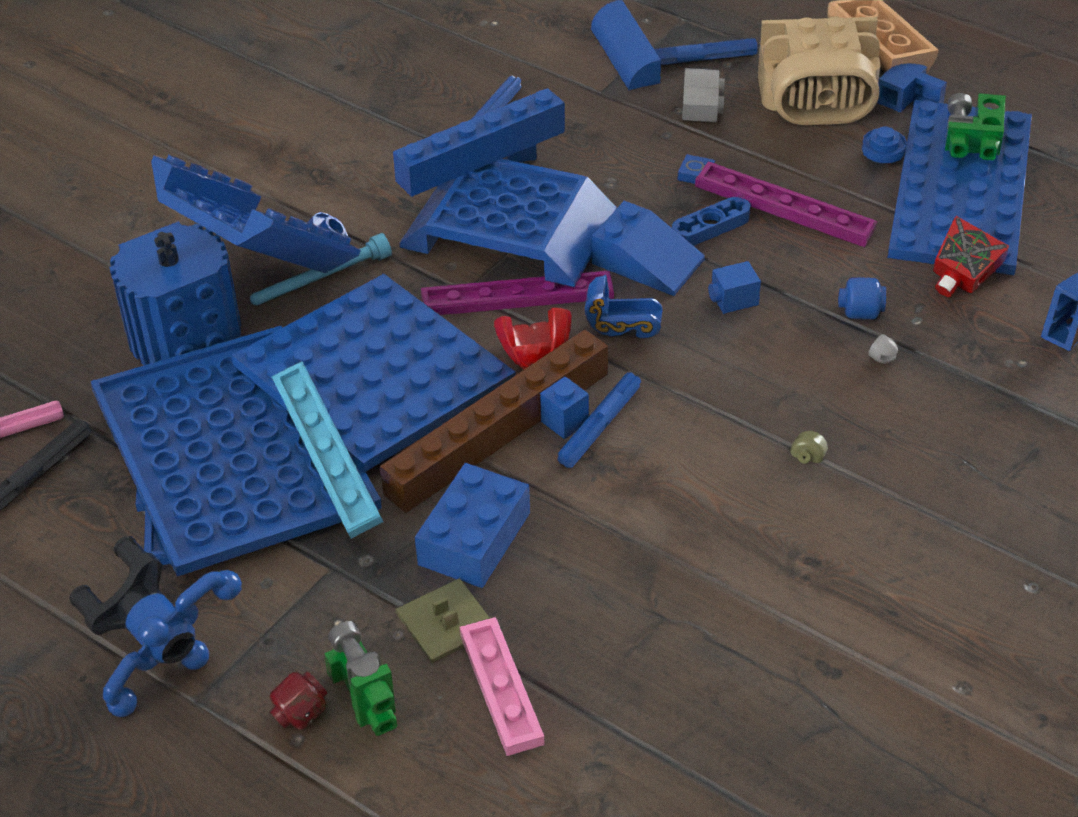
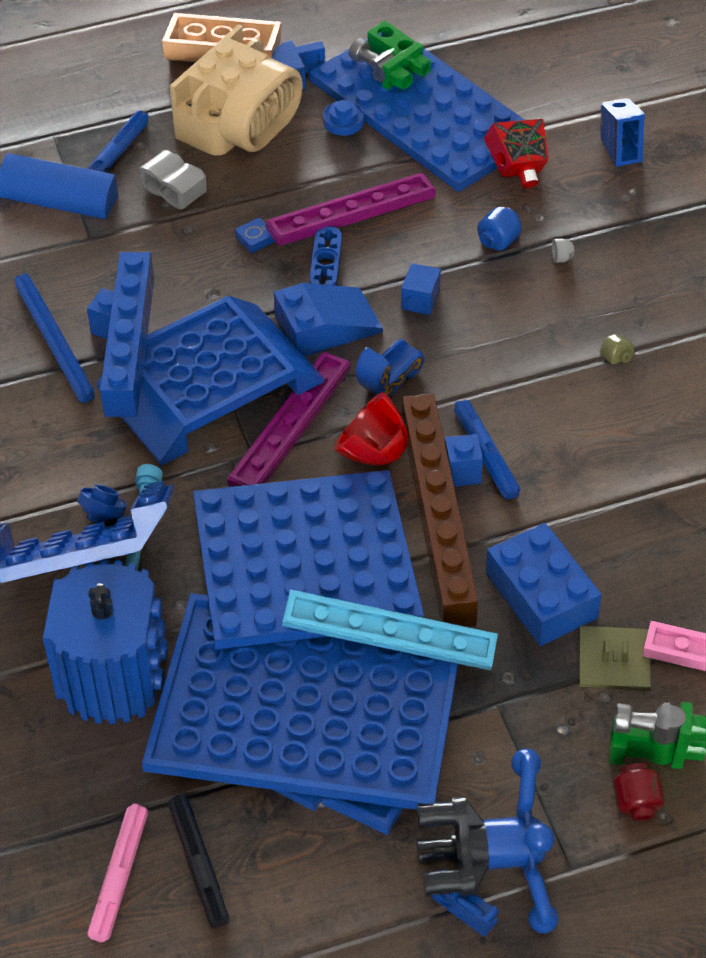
camera: 55 degrees left, 5 degrees up
none -> blue piece [431,869,498,937]

